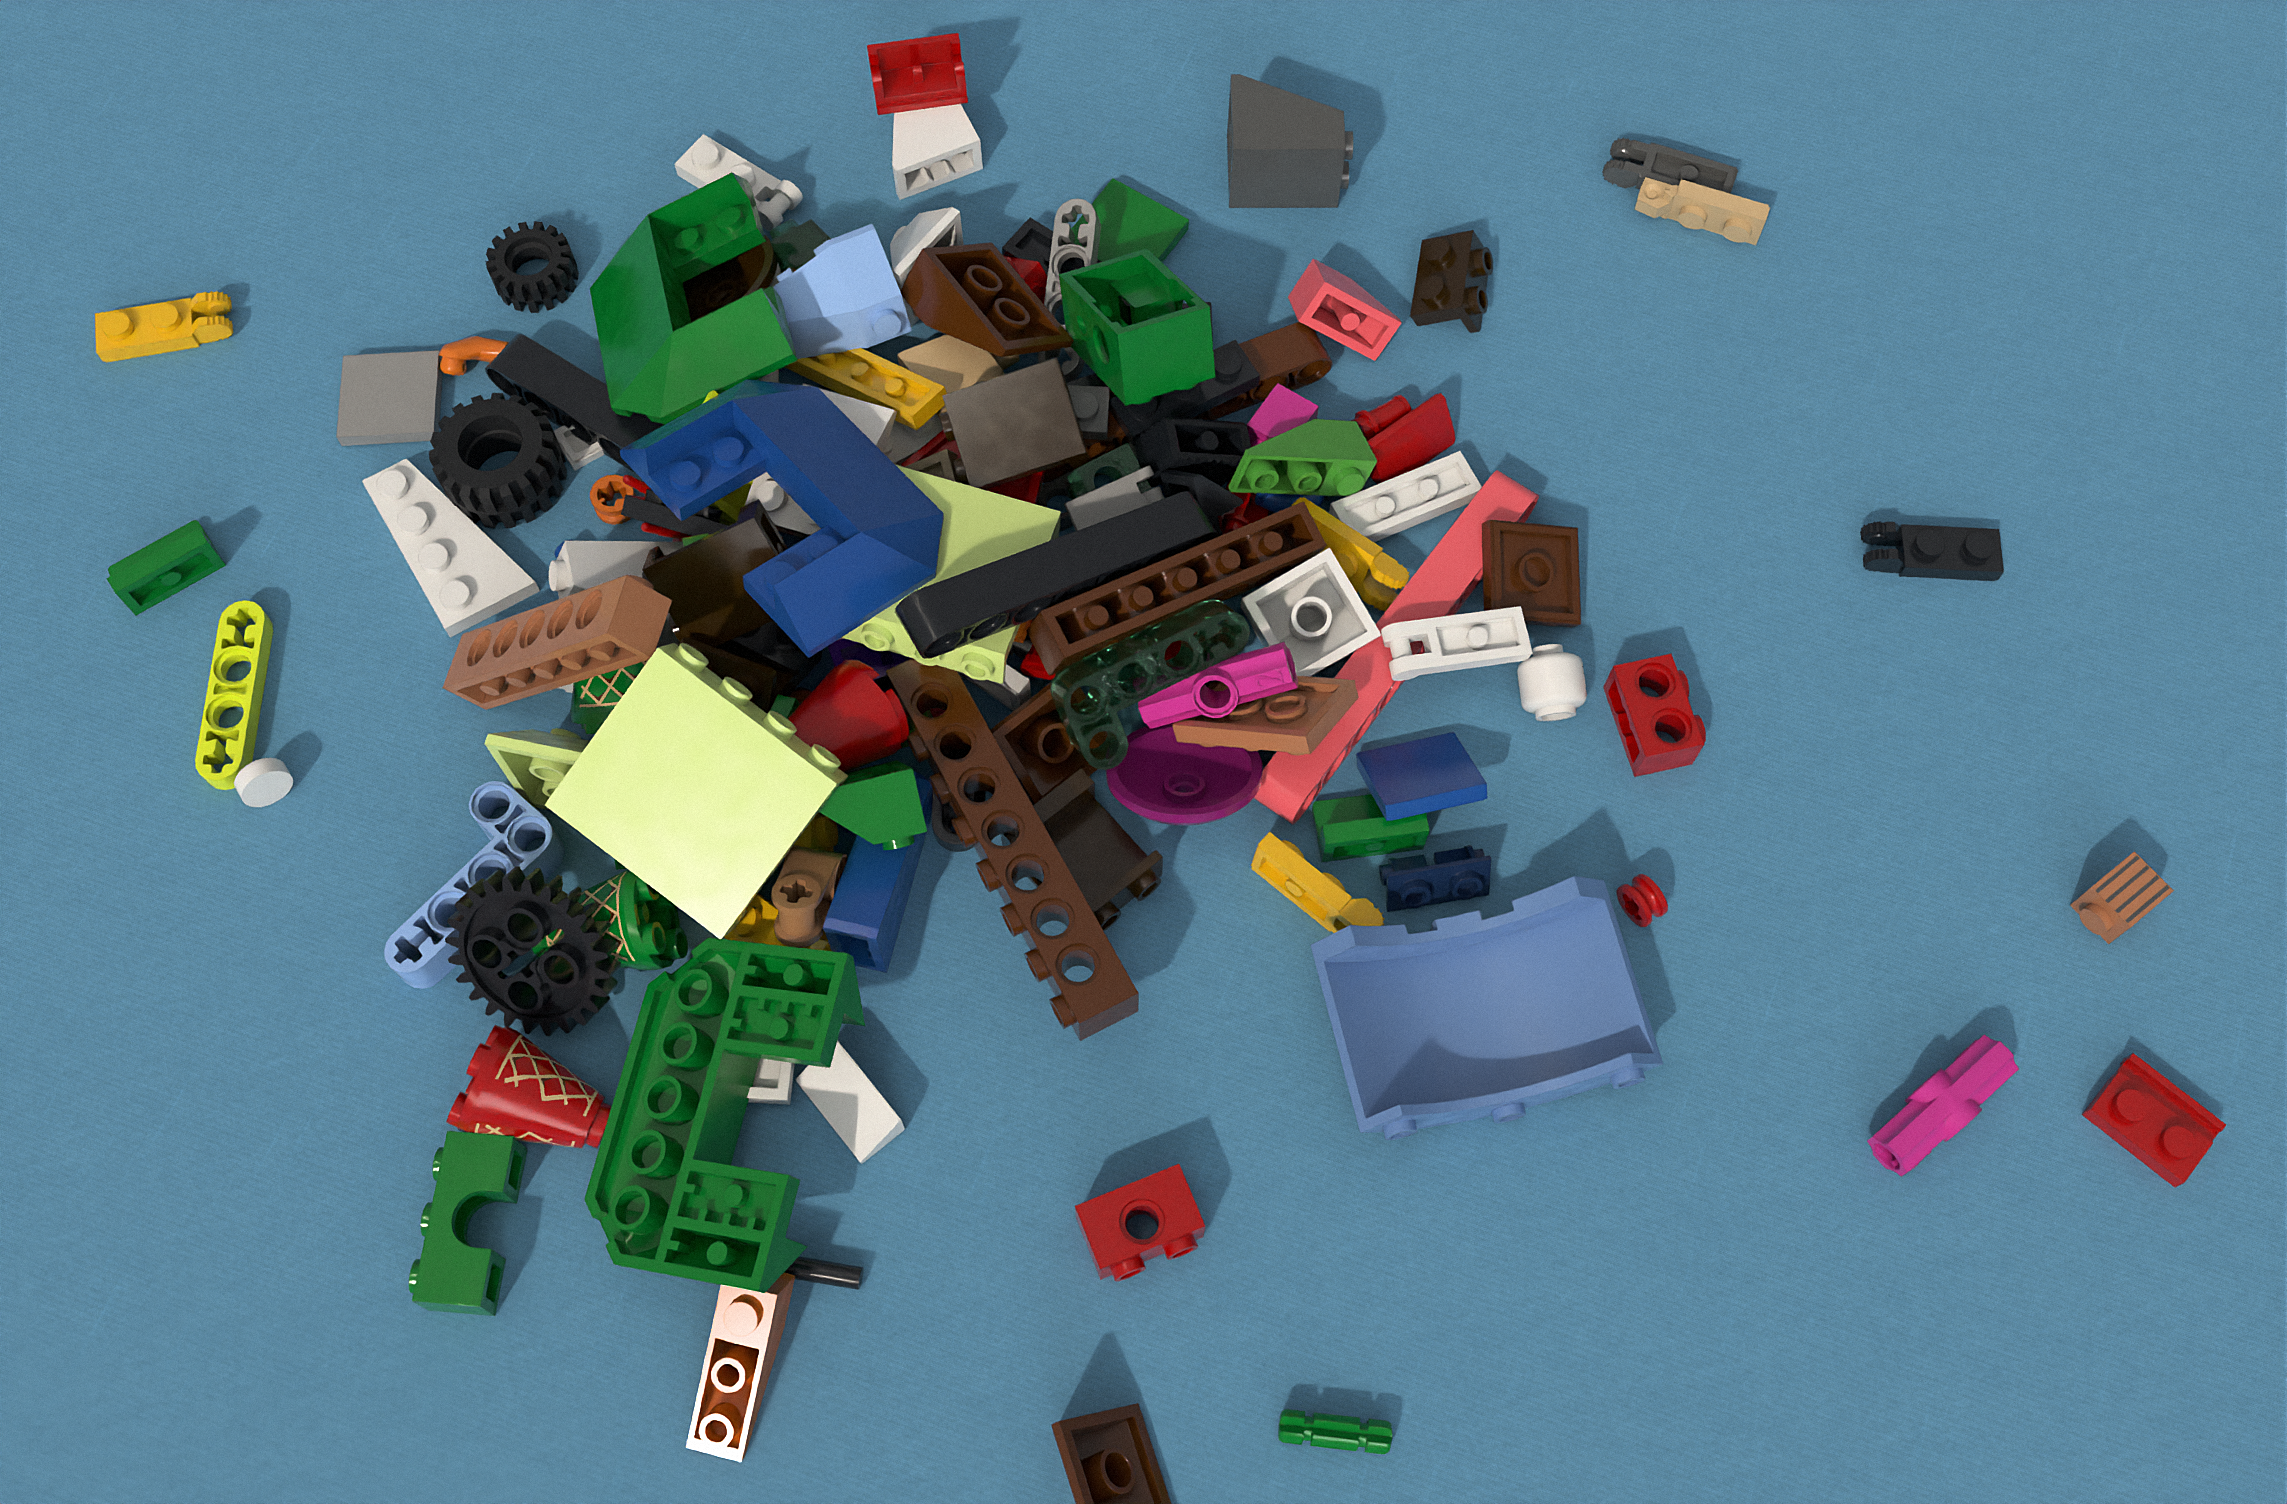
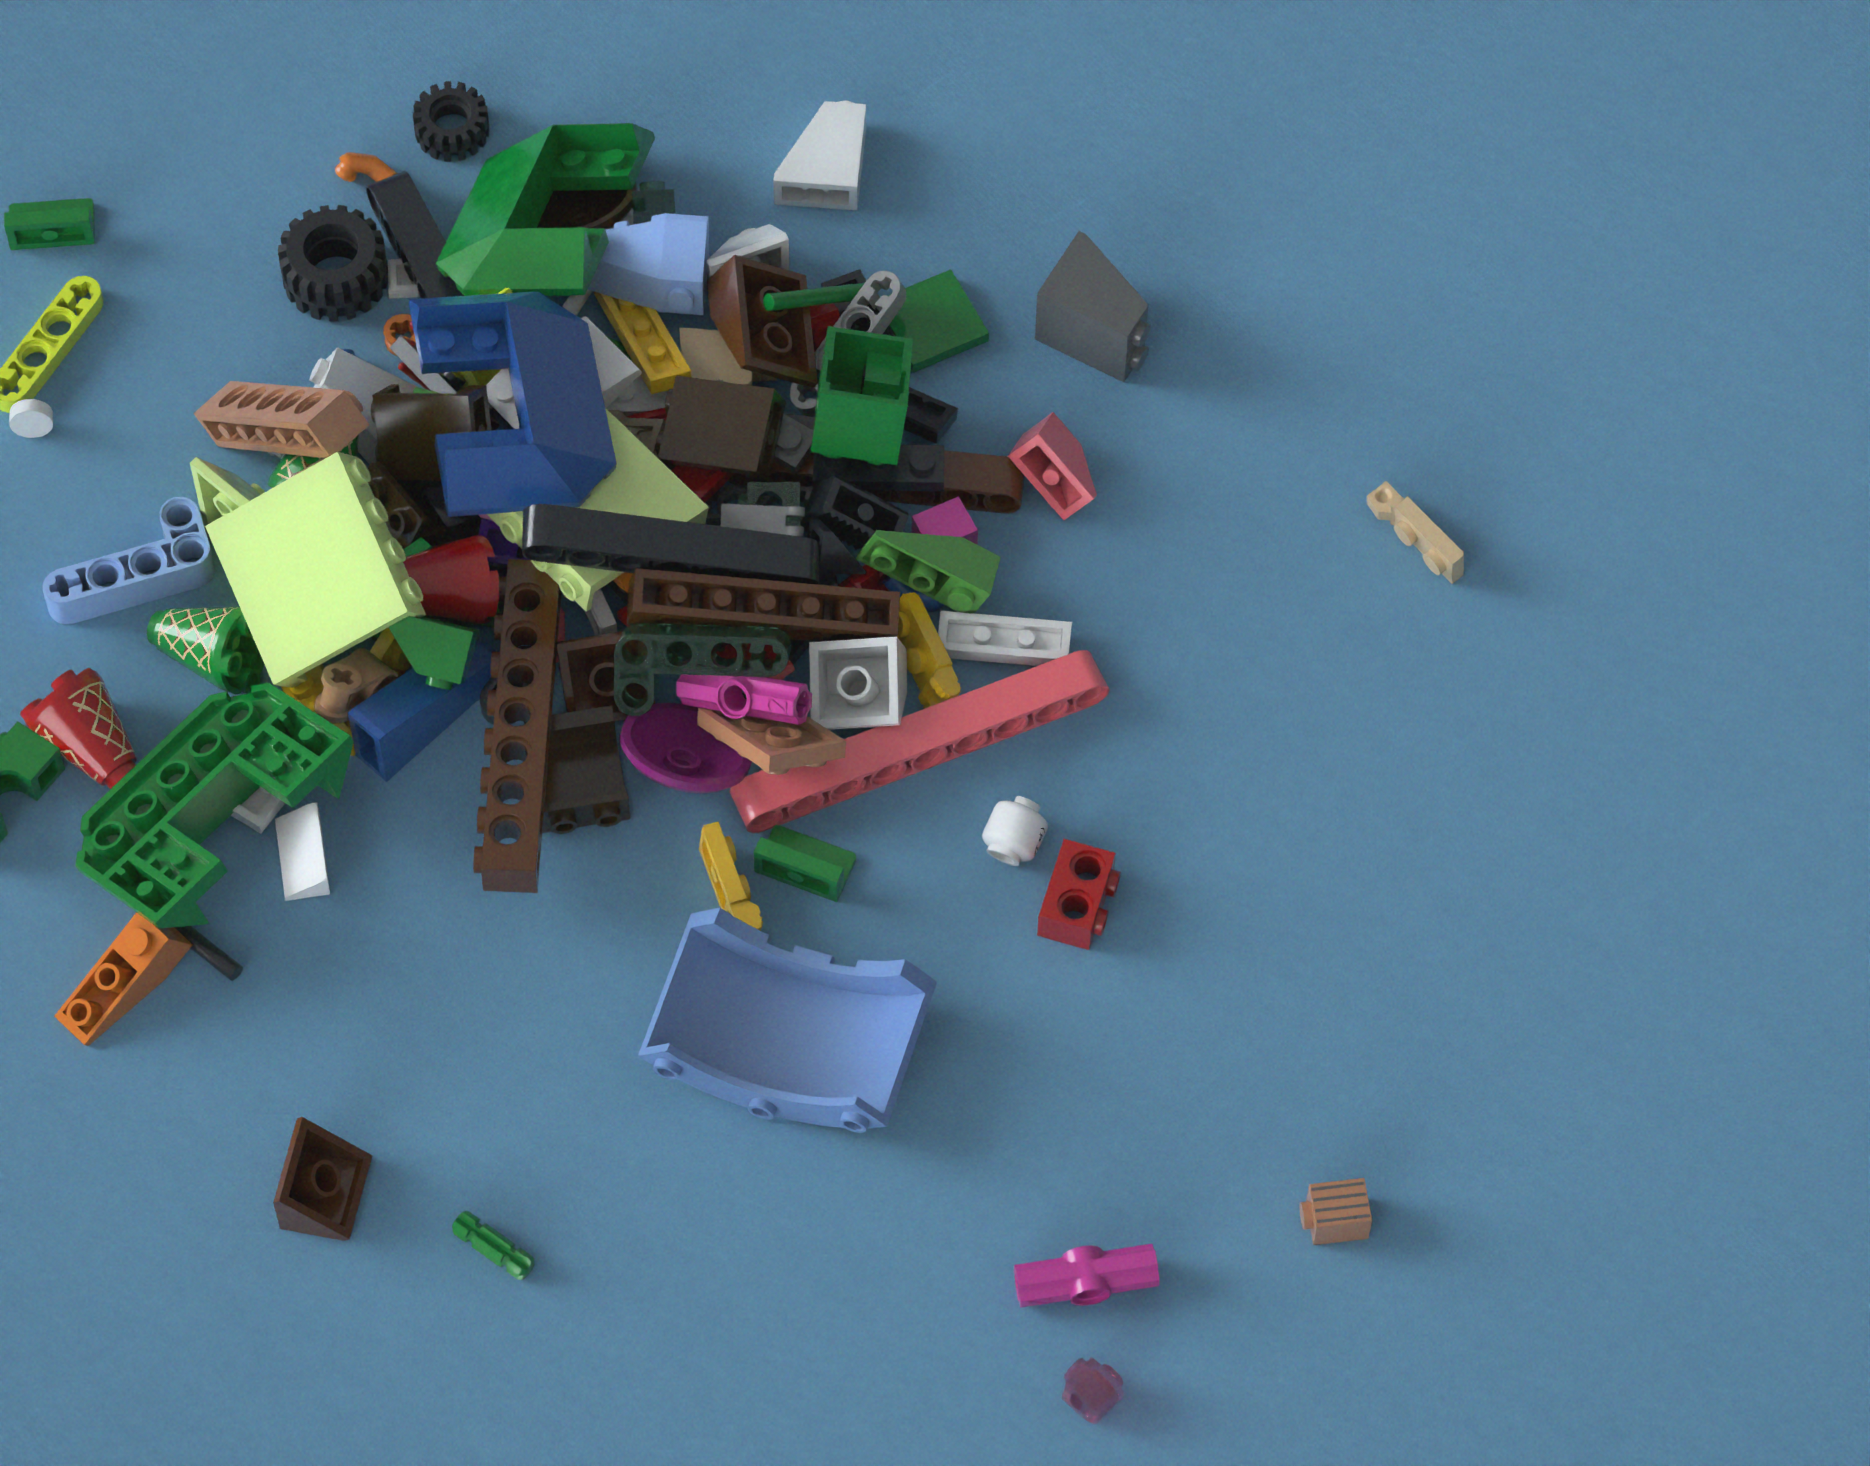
camera: 30 degrees right, 5 degrees down
yellow hinge [95,291,233,363] -> none
light grey tile [336,350,443,446] -> none
white wing [362,459,540,638] -> none
black gear [445,866,621,1036] -> none
white plate [674,134,803,231] -> none
red hinge [867,33,968,115] -> none
red brick [1075,1164,1205,1282] -> none
red pin [1351,395,1412,441] -> none
blue tile [1356,732,1488,821] -> none
red slope [1367,393,1455,484] -> none
dark blue hinge [1379,845,1491,912] -> none
white plate [1381,606,1533,681] -> none
dark brown bracket [1410,230,1493,333] -> none
reddish brown tile [1482,520,1581,628] -> none
dark grey hinge [1602,137,1738,194] -> none
red bush [1616,874,1668,927] -> none
black hinge [1860,521,2004,581] -> none
red plate [2082,1053,2226,1188] -> none
none -> green bar [763,283,864,311]
none -> clear pink plate [1061,1357,1124,1424]

